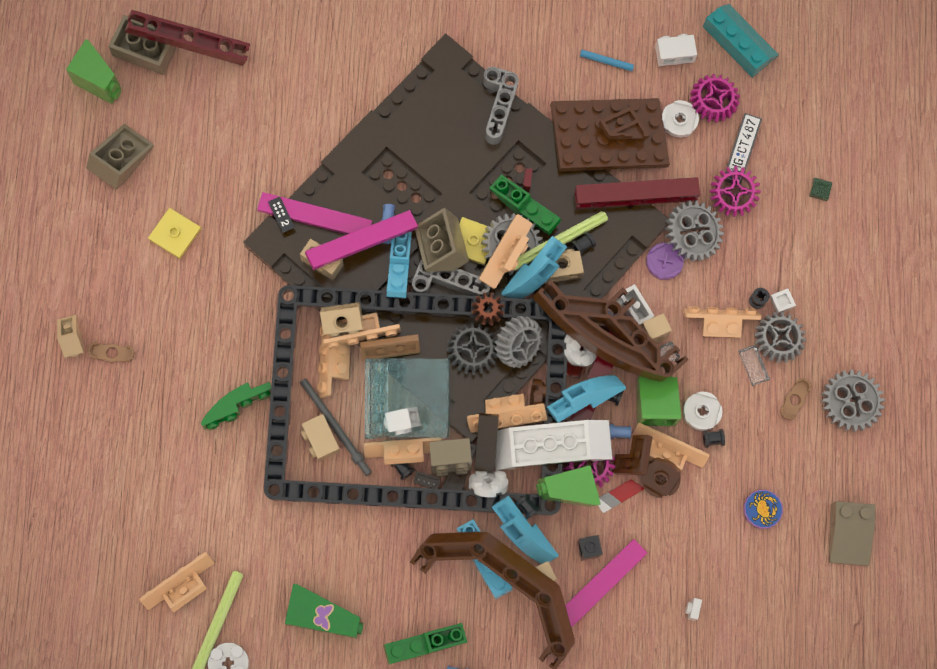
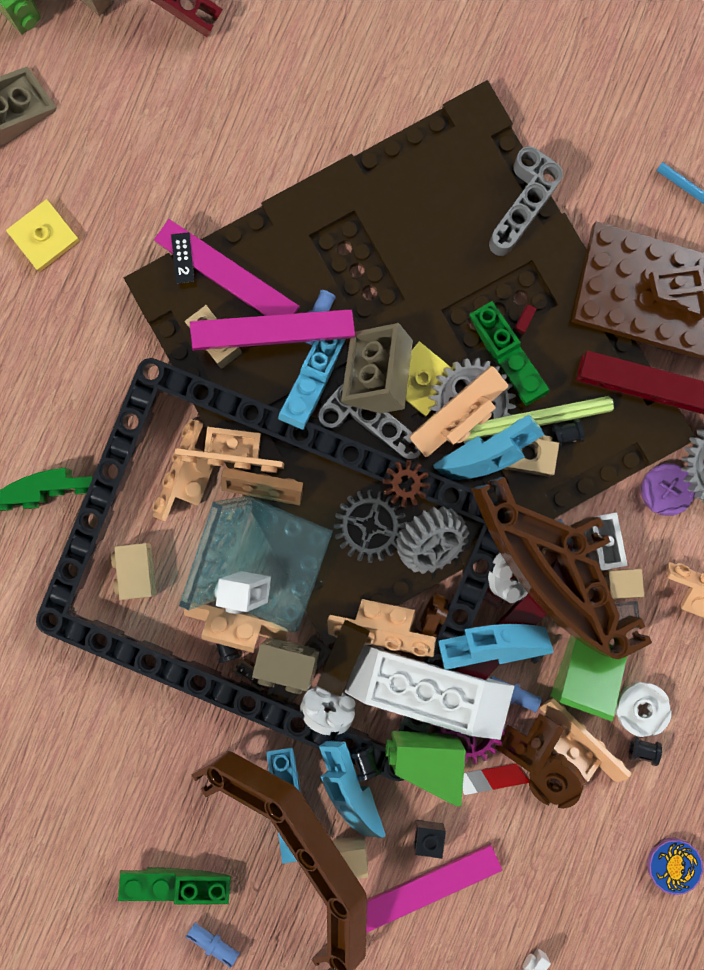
camera: 30 degrees right, 10 degrees up
green slope [285,584,364,639] -> none
dark grey bar [300,379,372,476] -> none
tan brick [320,302,364,336] -> none

